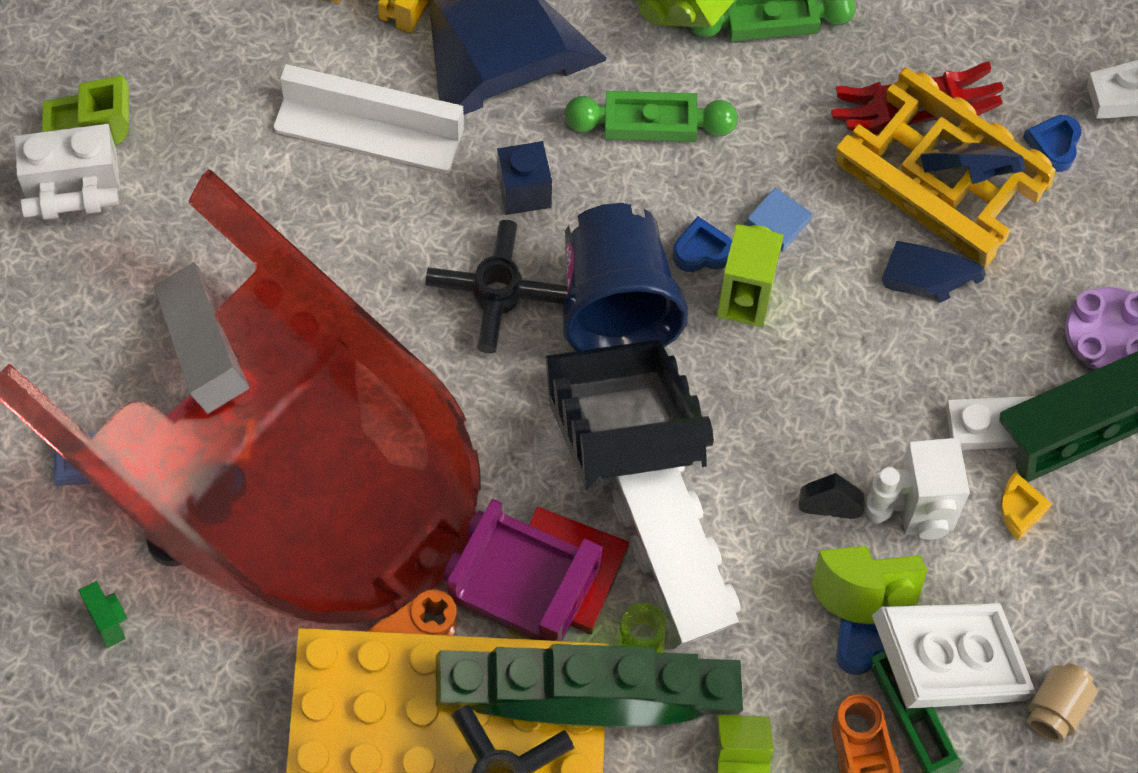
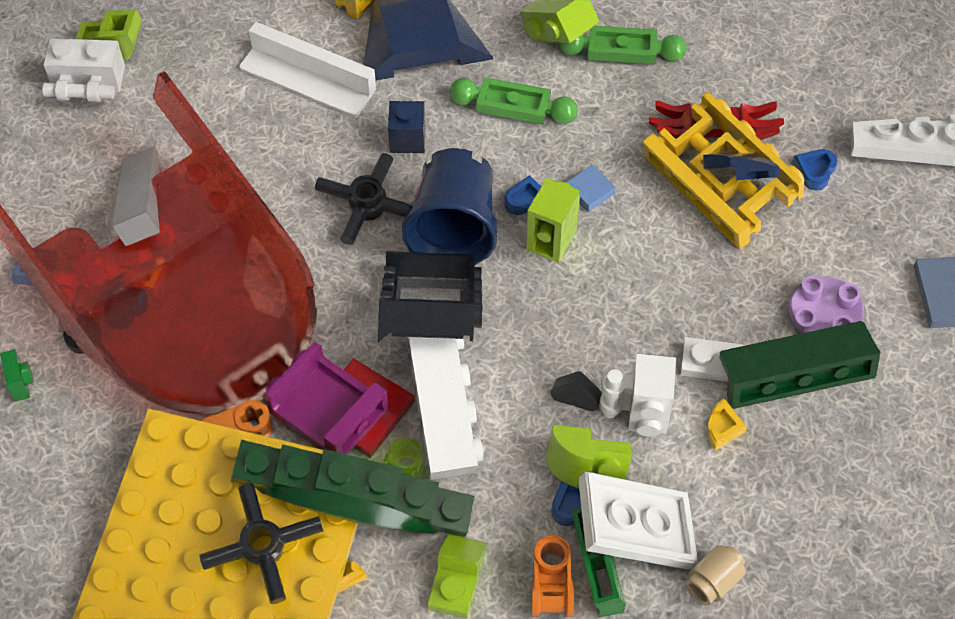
camera: 15 degrees right, 5 degrees down
dark blue slope [882,241,986,303] -> none

